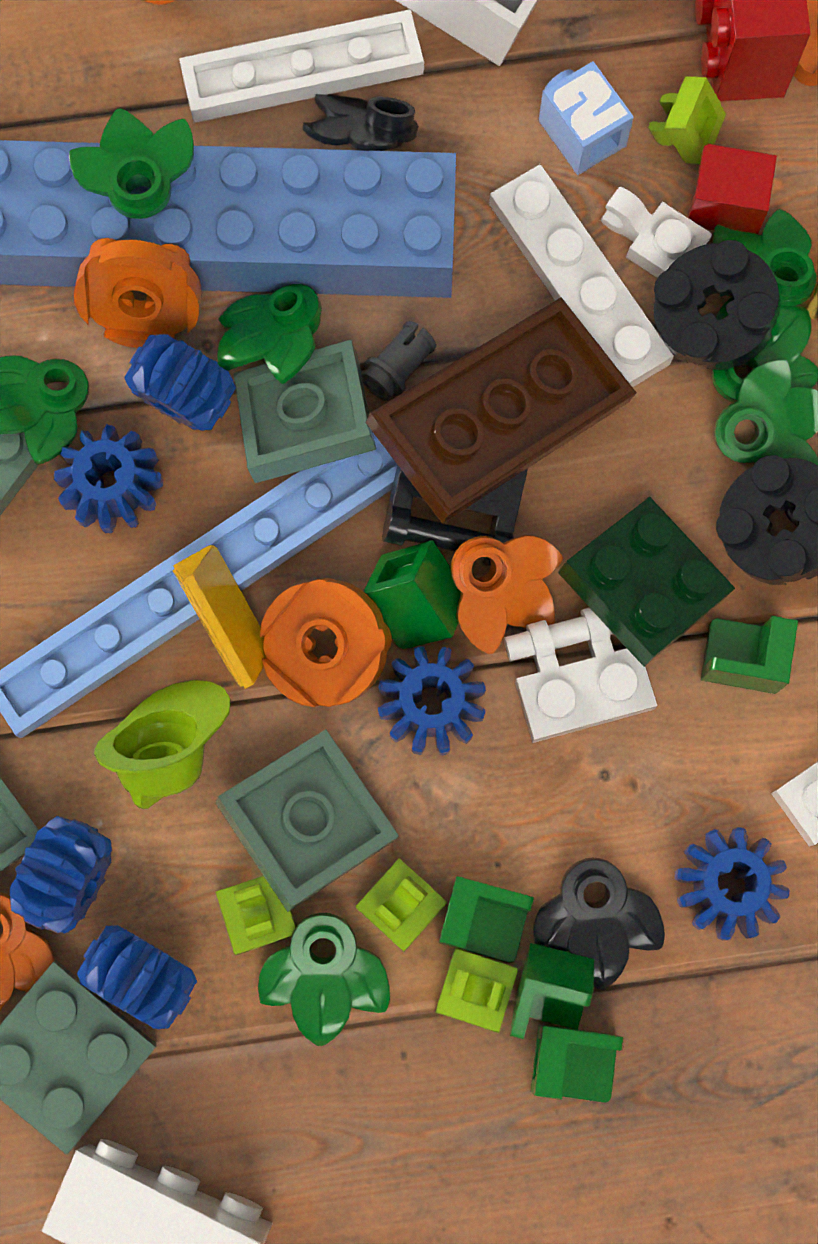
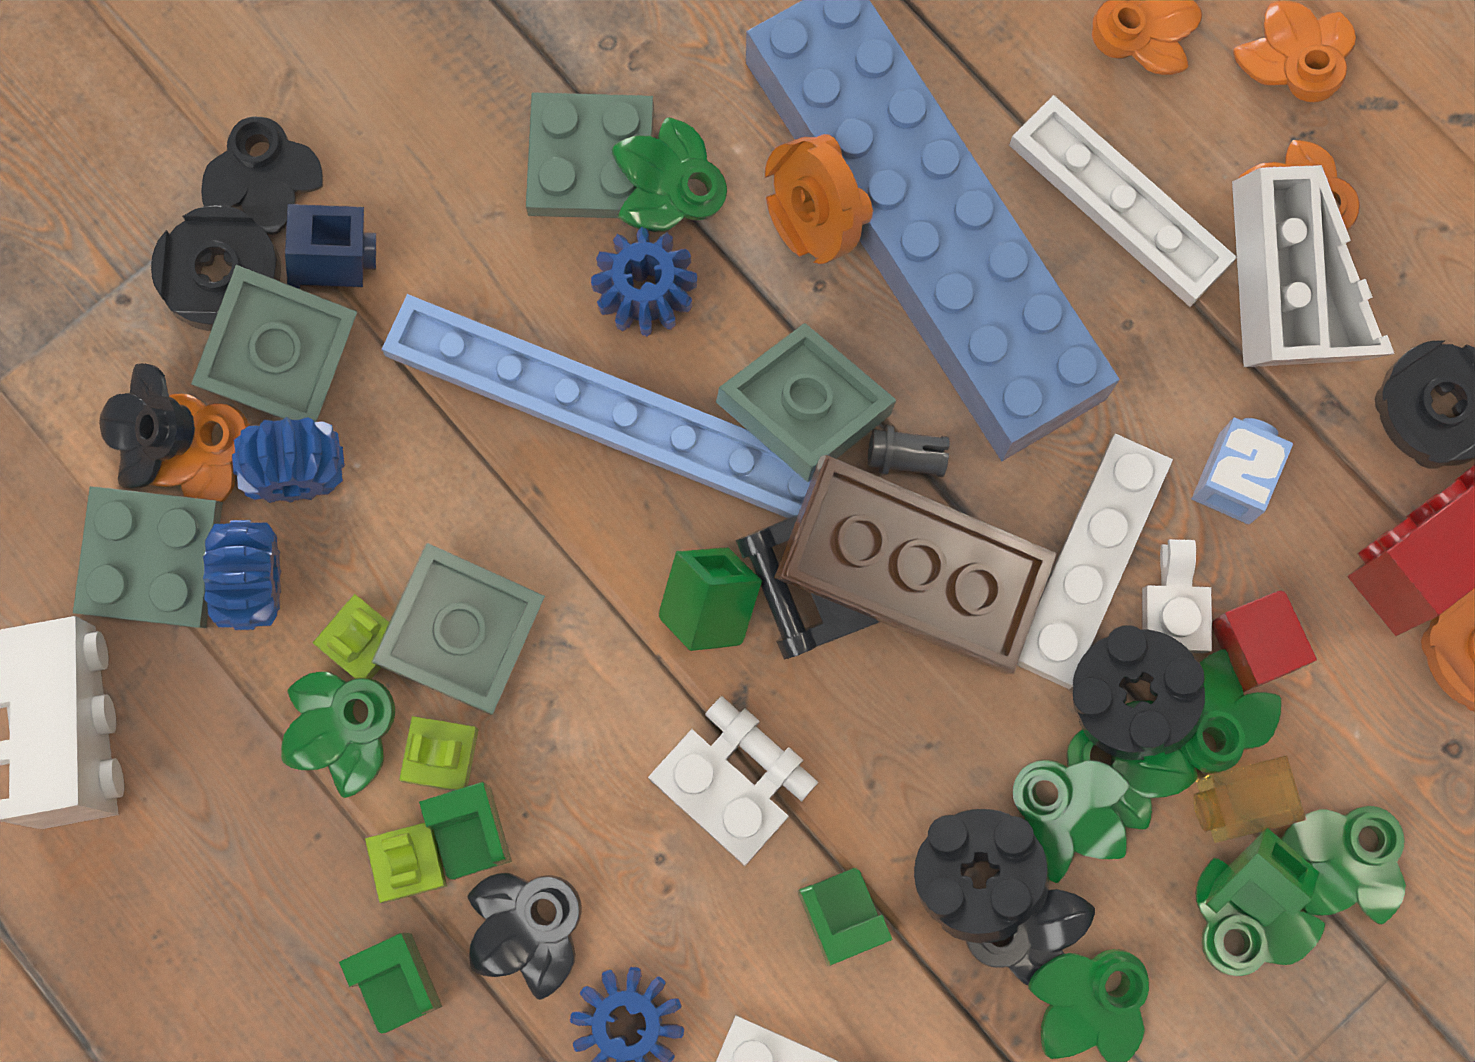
camera: 55 degrees right, 0 degrees up
green plate [69,108,194,219] -> none
lime piece [94,680,231,809] -> none
blue gear [124,334,236,431] -> none
yellow slope [172,545,266,689] -> none
green plate [217,284,322,384] -> none
orange plate [260,578,392,707] -> none
black plate [303,94,418,151] -> none
blue gear [378,646,486,755] -> none
orange plate [451,535,564,654] -> none
green panel [510,943,595,1039] -> none
dark green plate [558,497,735,667] -> none
lime tile [648,76,726,164] -> none

